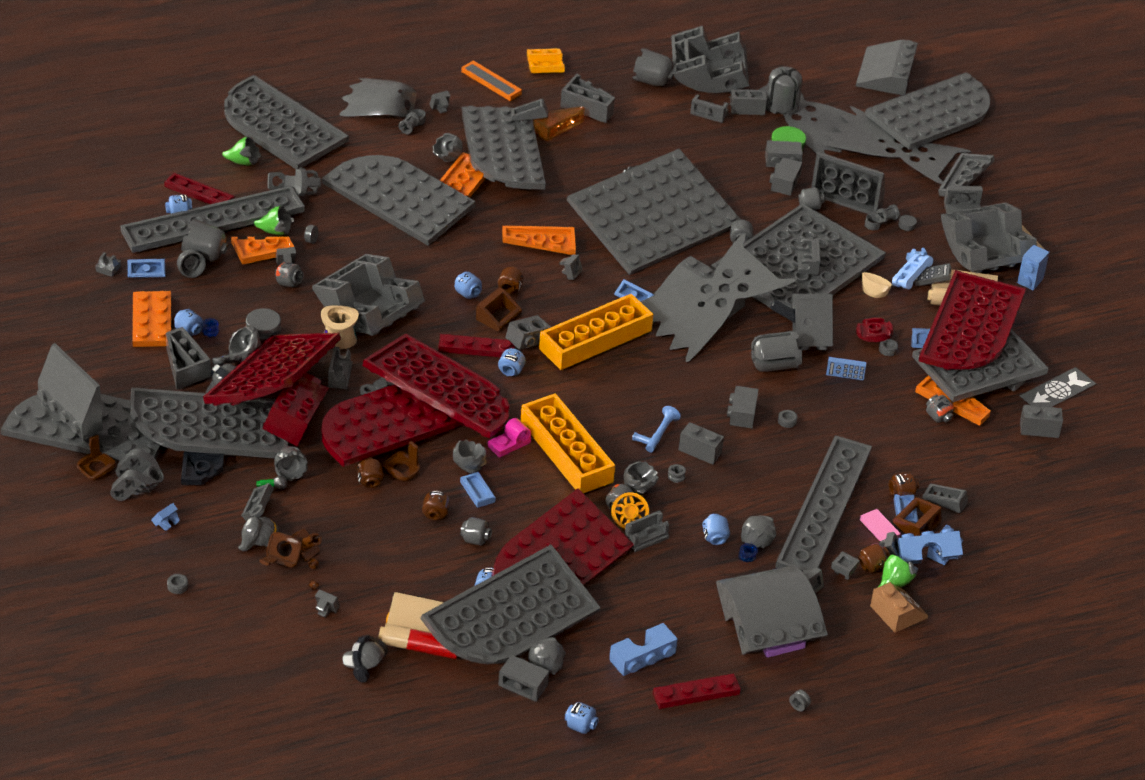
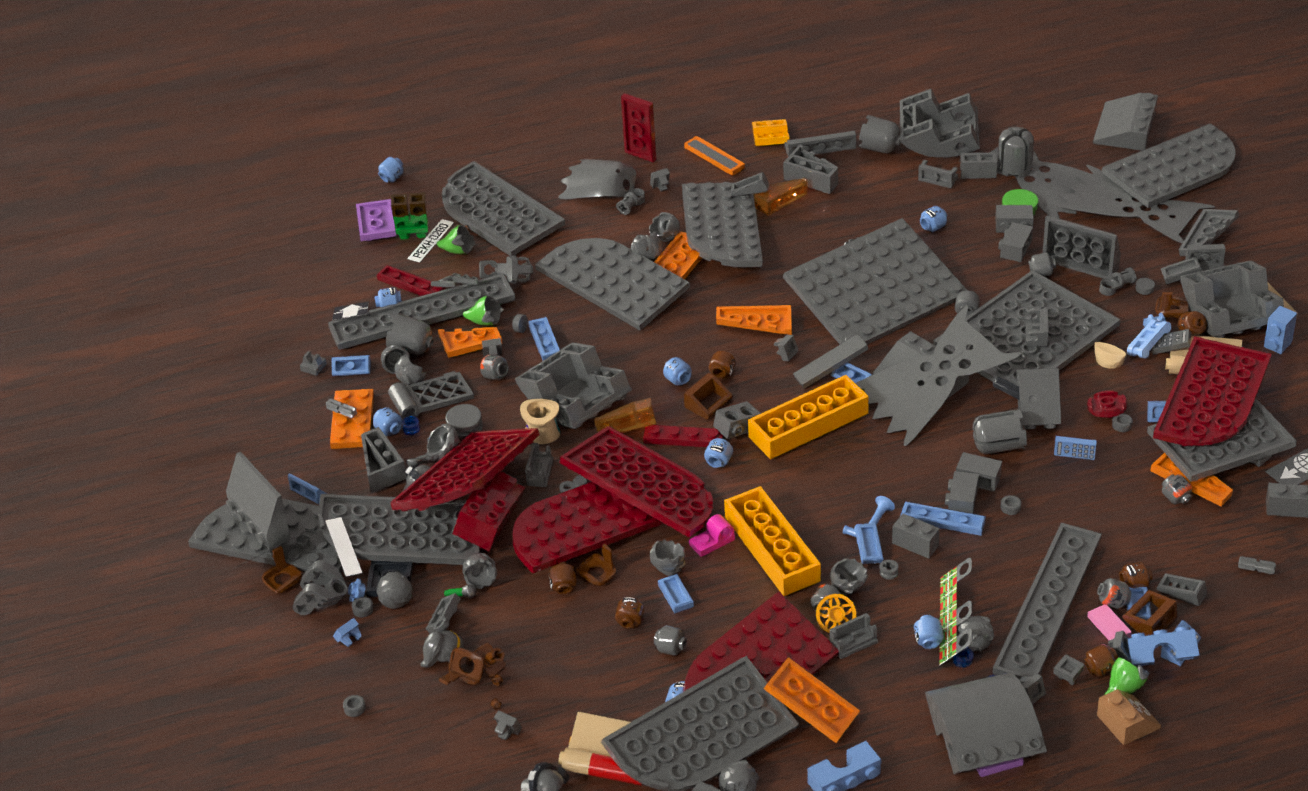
camera: 10 degrees right, 0 degrees up
none -> medium blue slope [288,473,326,504]
none -> piece [326,398,357,418]
none -> white sticker [326,517,362,576]
none -> sticker [332,301,369,320]
none -> medium blue plate [348,578,365,602]
none -> dark grey tile [352,597,374,617]
none -> medium lavender plate [356,199,396,241]
none -> dark grey hair [377,572,413,609]
none -> medium blue head [378,157,404,182]
none -> dark grey piece [388,371,474,421]
none -> hips [391,192,428,240]
none -> dark grey hair [394,354,426,385]
none -> white sticker [408,219,454,262]
none -> dark grey piece [431,273,478,287]
none -> medium blue plate [528,317,560,361]
none -> clear orange slope [594,398,656,433]
none -> dark red tile [621,93,656,162]
none -> dark grey hair [631,231,662,261]
none -> orange plate [764,657,860,743]
none -> dark grey fence [784,131,856,157]
none -> dark grey tile [793,334,868,389]
none -> medium blue tile [855,523,884,564]
none -> medium blue tile [900,502,986,536]
none -> medium blue head [920,206,947,232]
none -> piece [940,558,972,665]
none -> dark grey brick [956,452,1002,492]
none -> dark grey head [1097,578,1131,609]
none -> reddish brown piece [1155,292,1189,319]
none -> dark grey tile [1161,257,1202,284]
none -> reddish brown head [1178,311,1207,336]
none -> dark grey piece [1238,556,1276,574]

